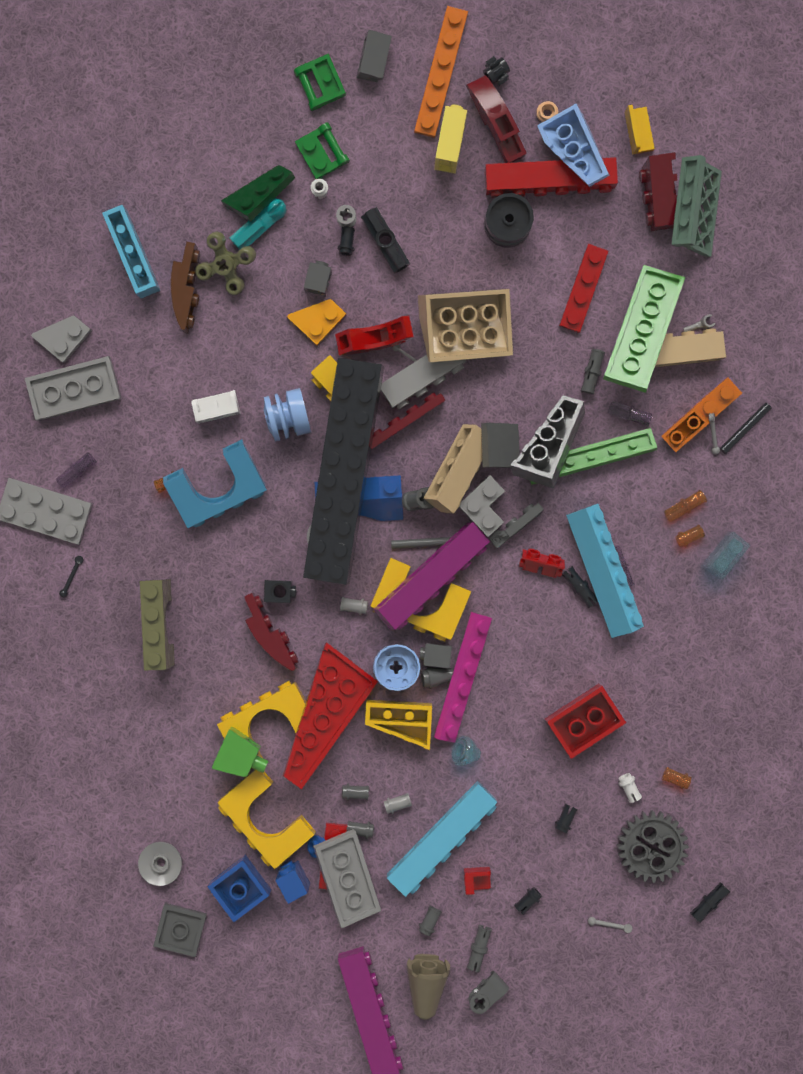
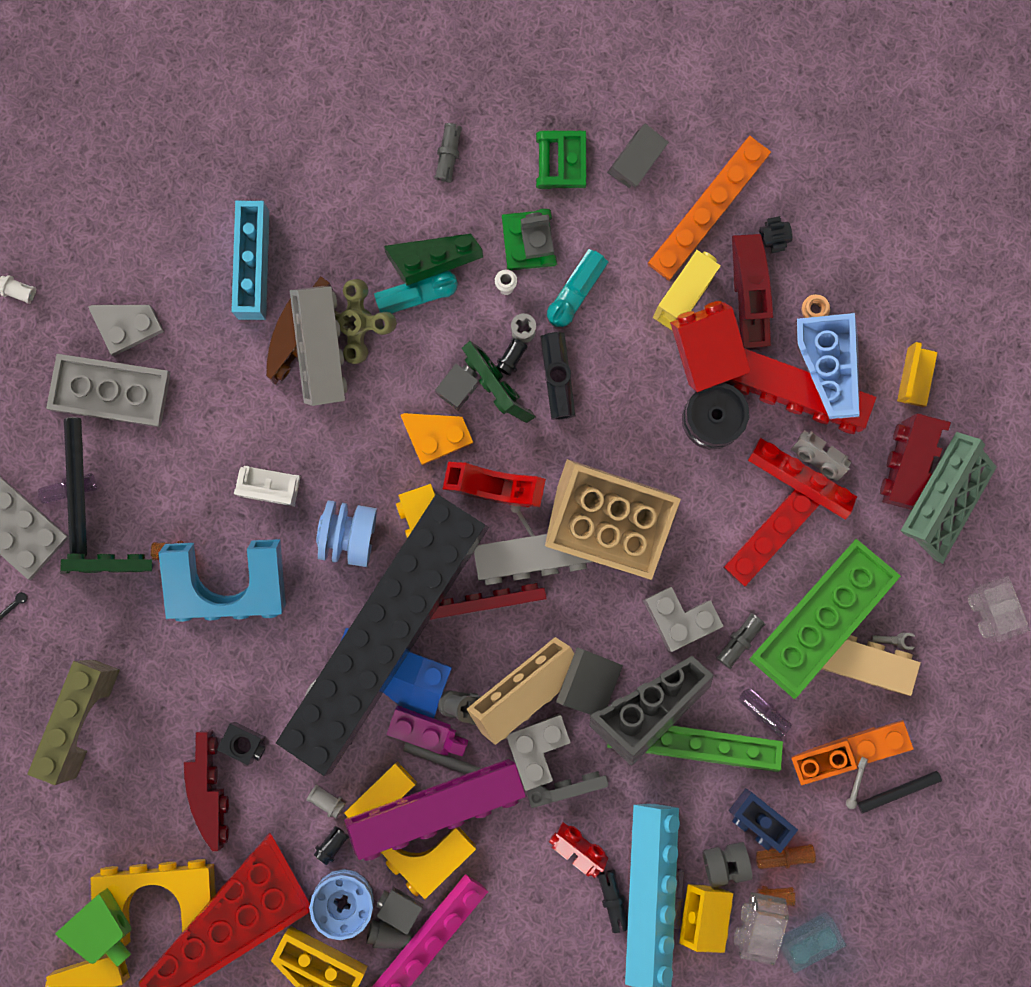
camera: 20 degrees right, 5 degrees down
none -> dark green wing [60,554,152,574]
none -> black axle [64,417,87,557]
none -> light grey brick [290,286,347,406]
none -> black pin [314,825,349,865]
none -> magenta hinge [386,706,468,756]
none -> dark grey pin [434,123,462,183]
none -> dark green wing [462,341,536,423]
none -> dark grey bracket [520,212,554,259]
none -> teal piece [547,249,609,327]
none -> light grey brick [643,587,724,652]
none -> red brick [670,301,751,392]
none -> yellow brick [679,884,733,953]
none -> dark grey wheel [702,842,752,888]
none -> dark blue brick [728,788,798,853]
none -> clear brick [734,892,789,965]
none -> red plate [748,438,857,520]
none -> light grey hinge [790,430,851,481]
none -> clear brick [968,576,1030,642]

